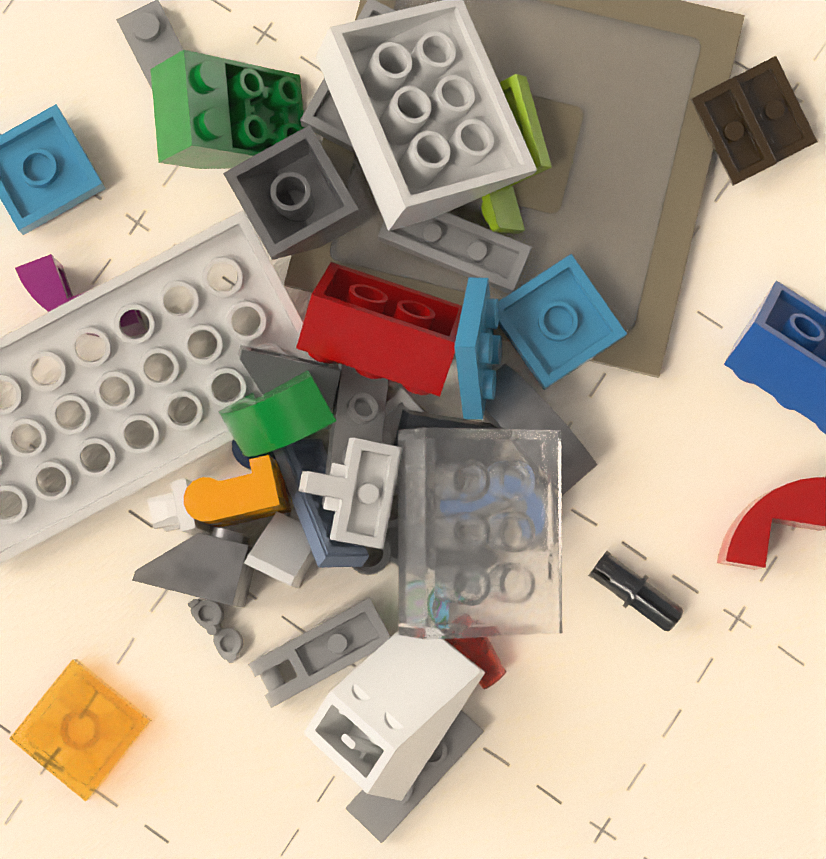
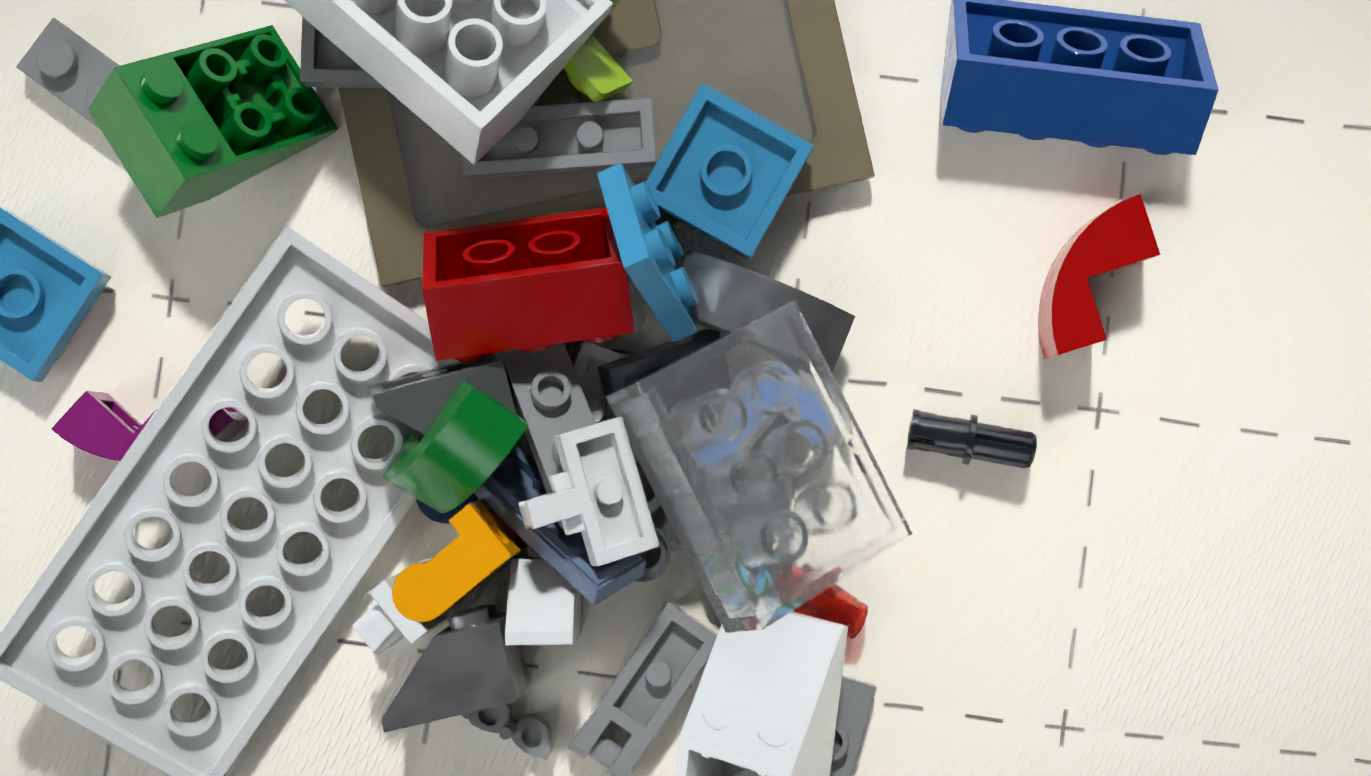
camera: 30 degrees left, 5 degrees up
flat silver slope [223,125,361,260] -> none

